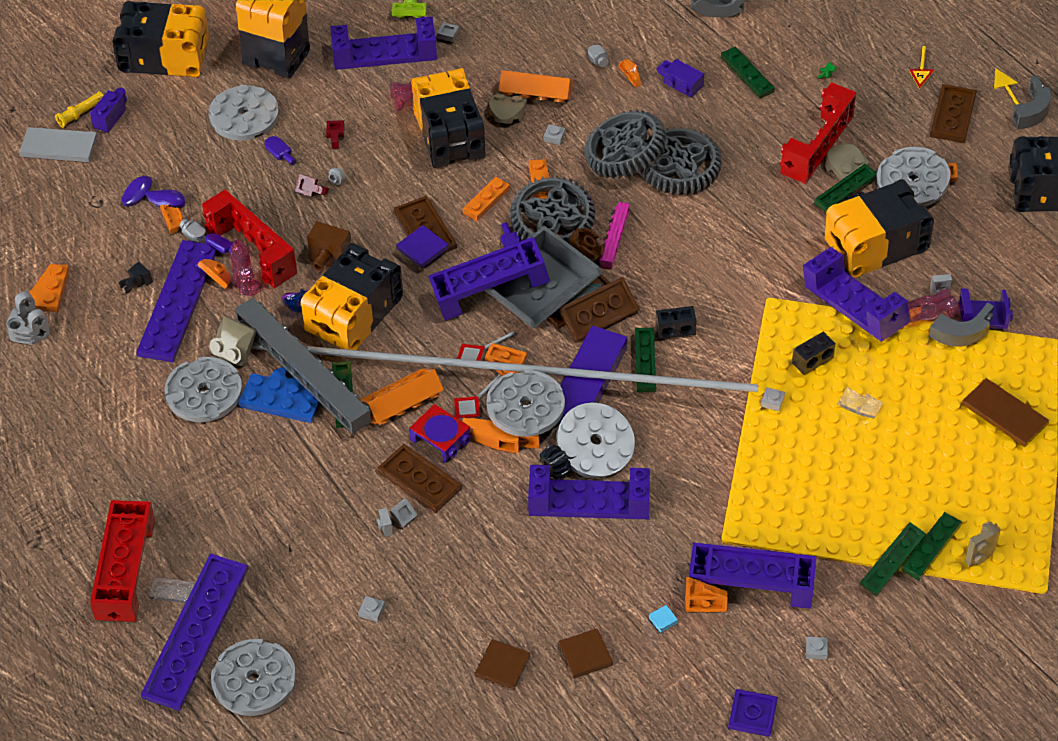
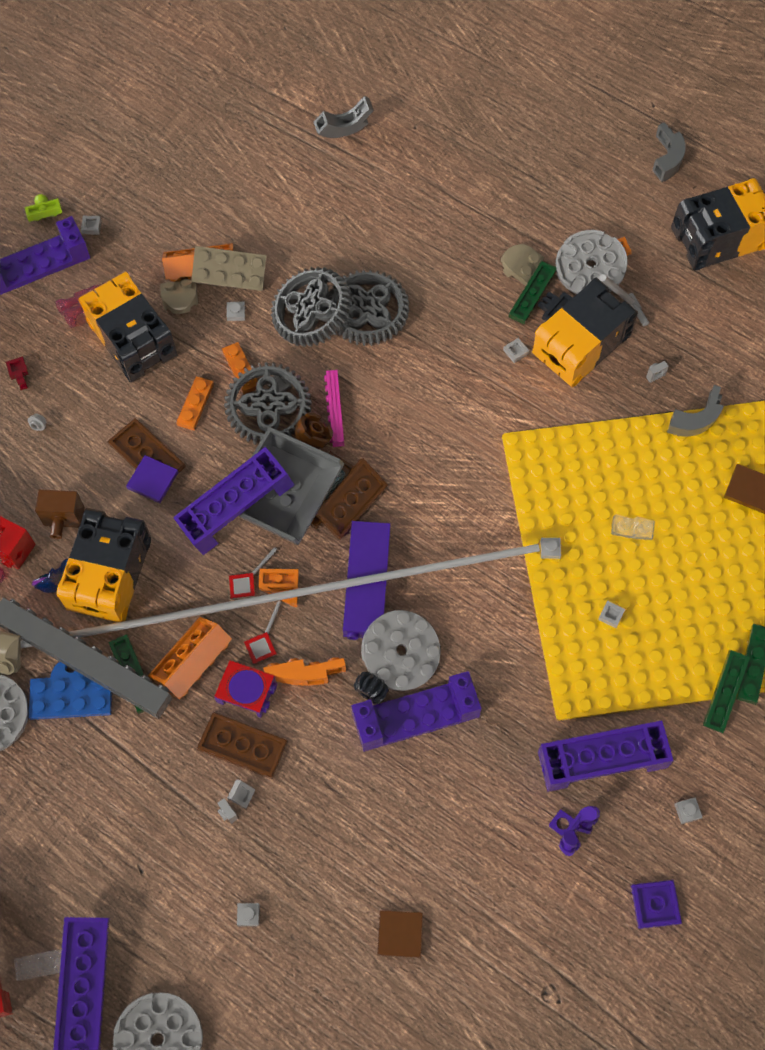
camera: 20 degrees left, 15 degrees up
plate [295,174,330,197] -> none
light grey plate [487,370,565,436] -> none
dark purple piece [500,222,521,247] -> none
reddish brown tile [559,628,613,678] -> none
light grey arm [588,45,609,67] -> none
orange plate [618,59,641,87] -> none
dark green plate [635,328,656,392] -> none
medium azure tile [649,605,678,633] -> none
black brick [655,306,697,339] -> none
dark purple brick [656,59,704,98] -> none
orange wing [685,577,727,612] -> none
dark green plate [721,46,775,99] -> none
red plate [779,82,857,184] -> none
black brick [792,331,836,375] -> none
dark purple plate [803,247,910,342] -> none
green plant [818,62,837,79] -> none
clear pink piece [908,288,959,323] -> none
piece [909,46,935,90] -> none
reddish brown tile [930,84,977,143] -> none
dark purple panel [958,288,1013,329] -> none
yellow piece [994,68,1019,105] -> none
none -> dark tan plate [191,246,266,291]
none -> light grey plate [503,338,529,363]
none -> dark purple piece [549,806,600,856]
none -> light grey plate [598,601,625,628]
none -> light grey bar [599,274,649,326]

